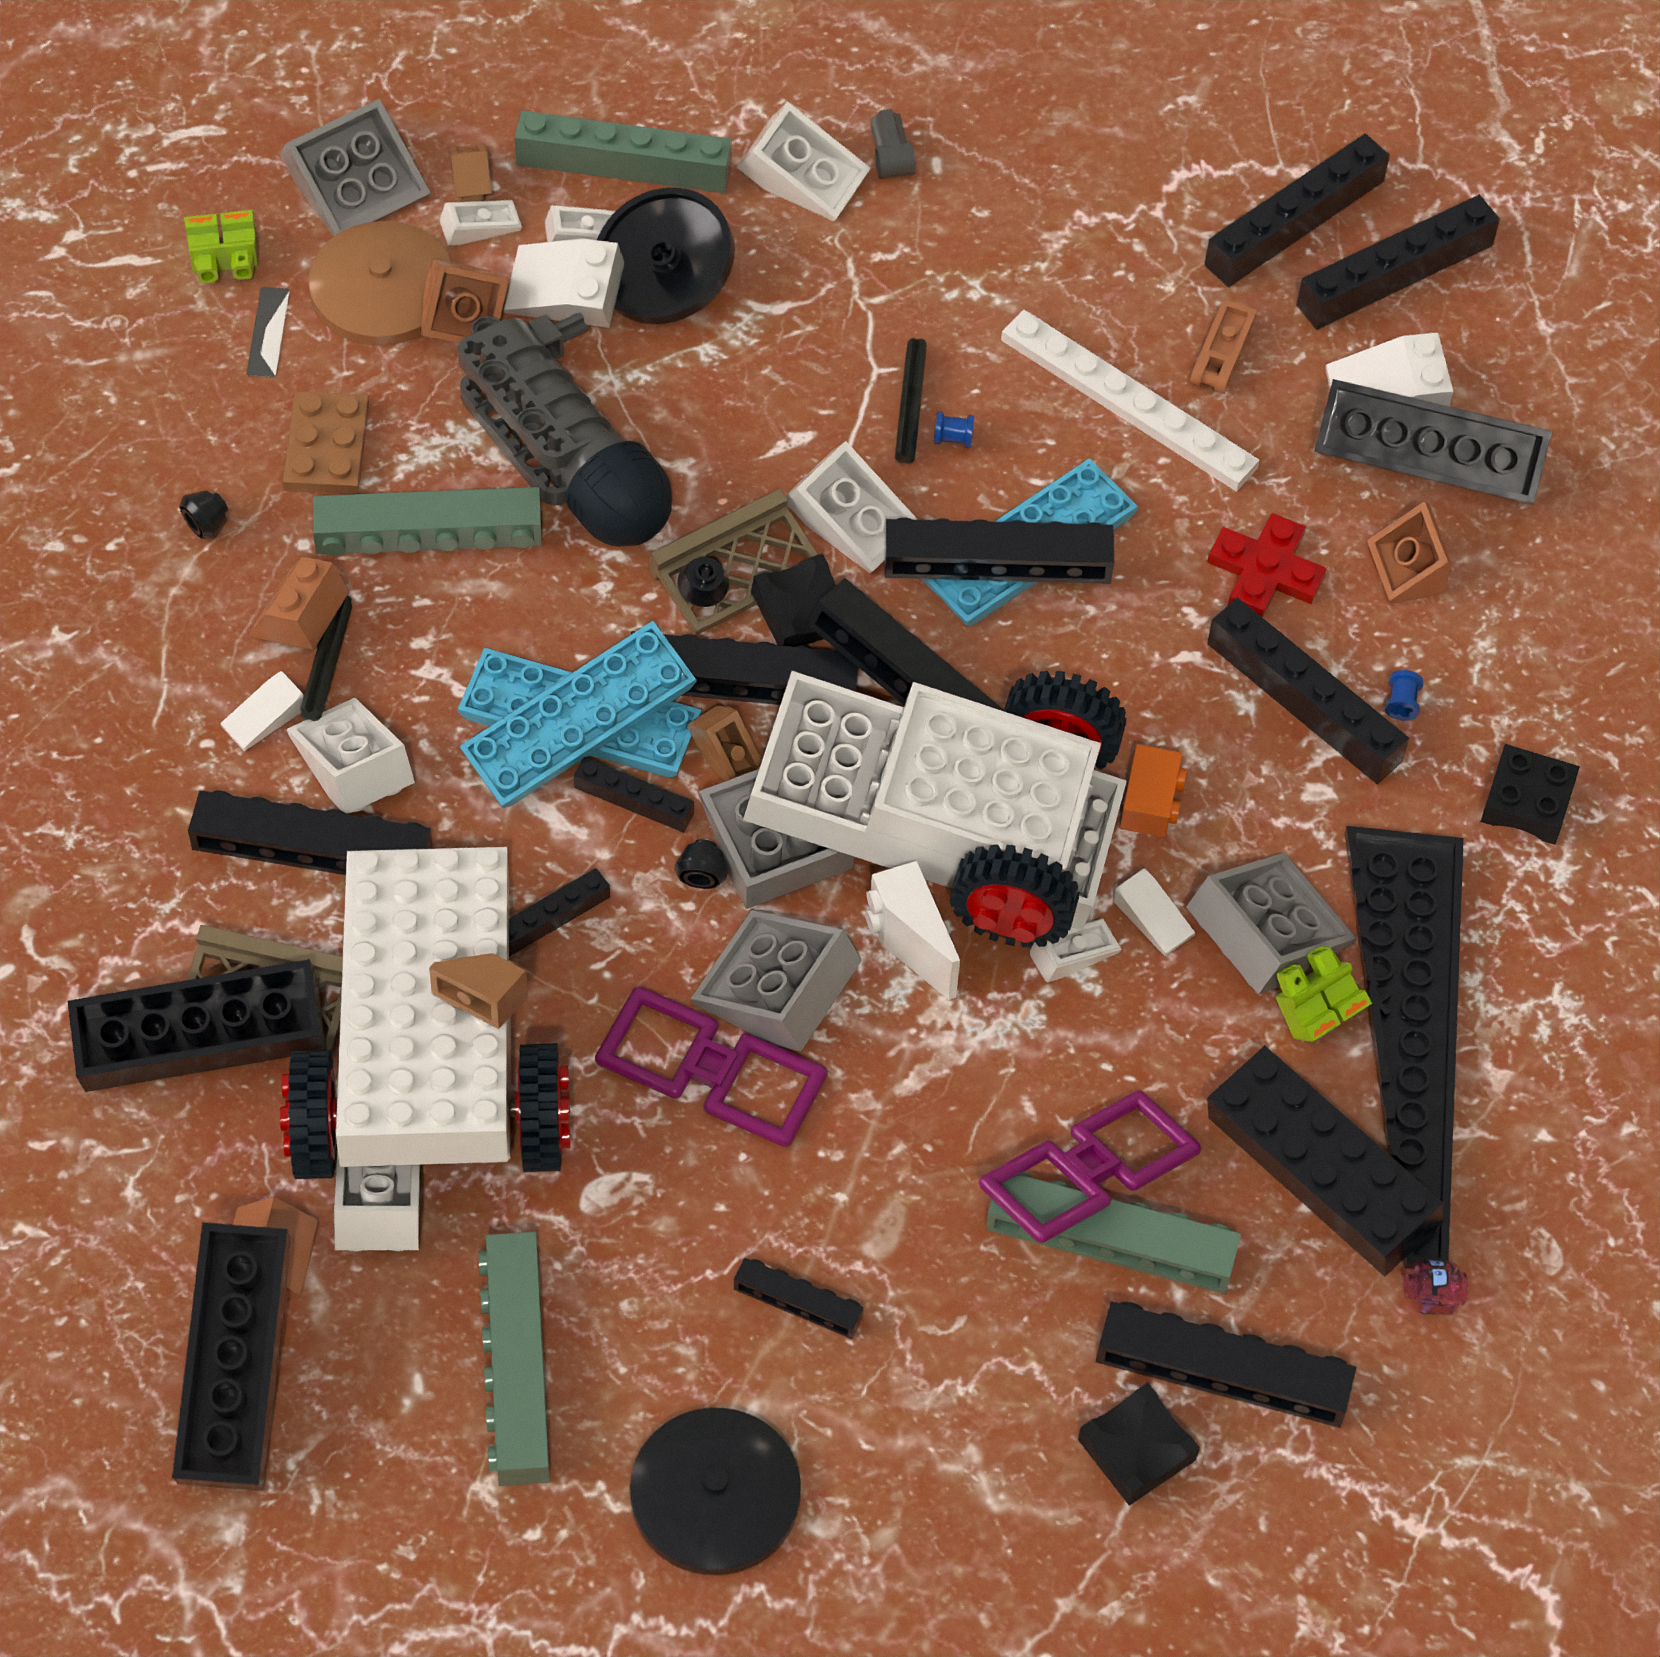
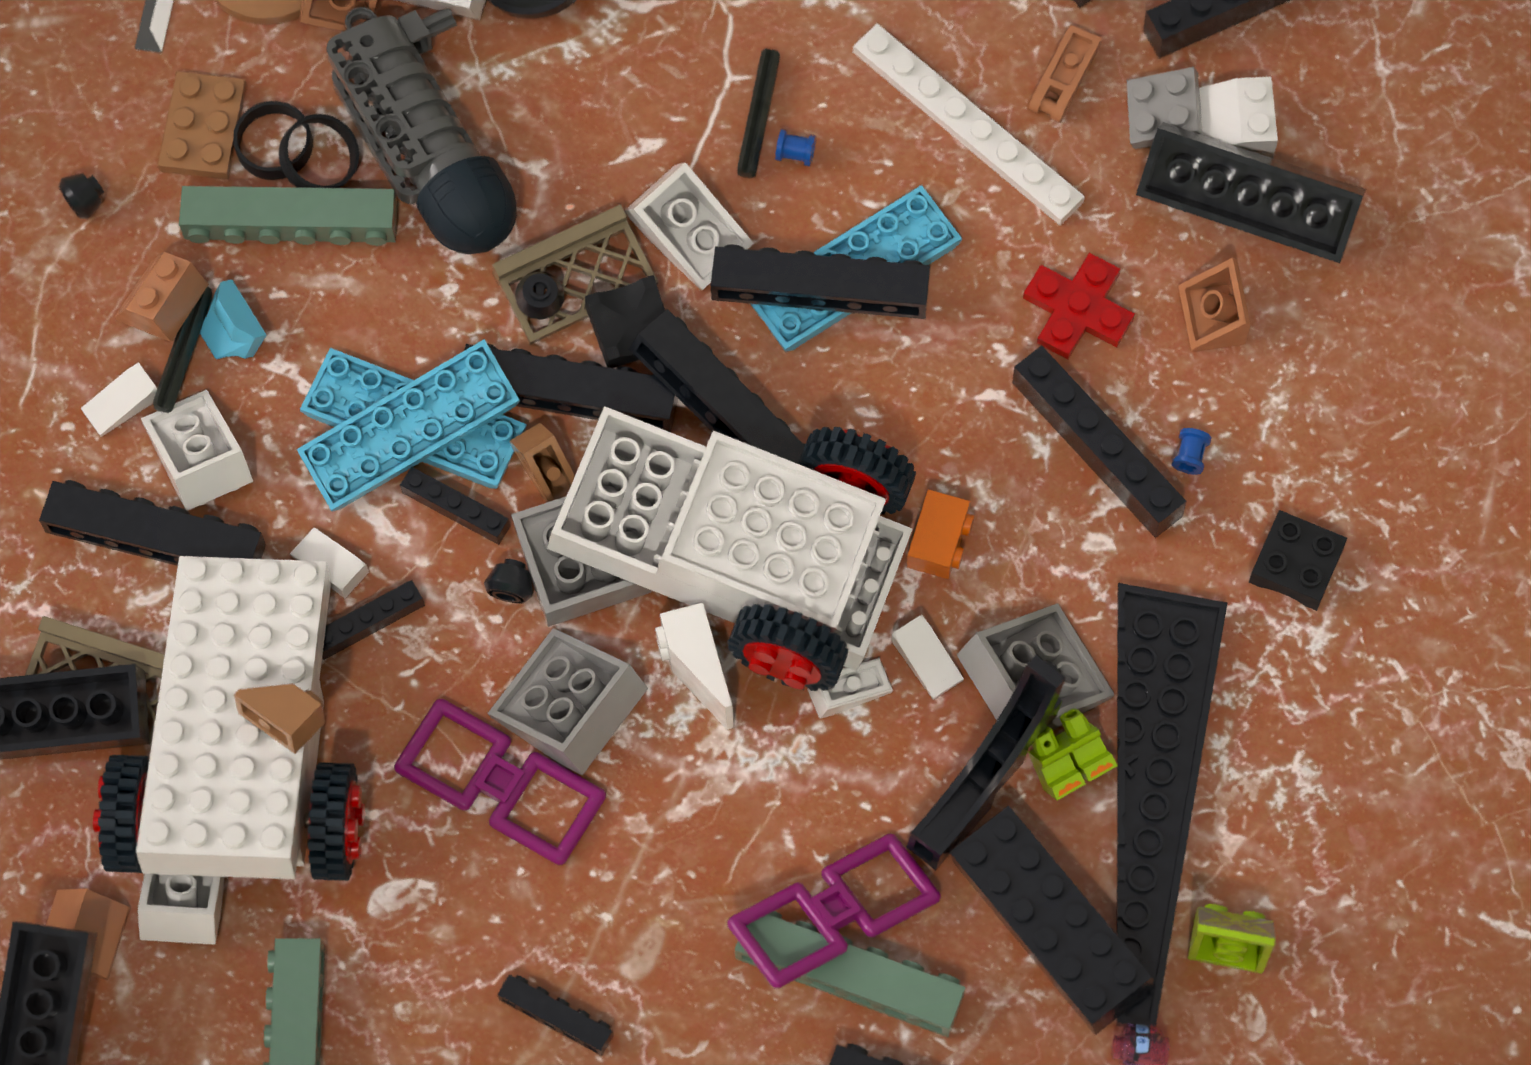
camera: 10 degrees right, 10 degrees up
none -> medium azure slope [200,279,267,359]
none -> black tyre [233,101,313,180]
none -> black tyre [279,114,360,188]
none -> white slope [290,527,369,599]
none -> black arch [907,655,1066,870]
none -> light grey plate [1127,67,1202,149]
none -> lime slope [1187,904,1275,974]

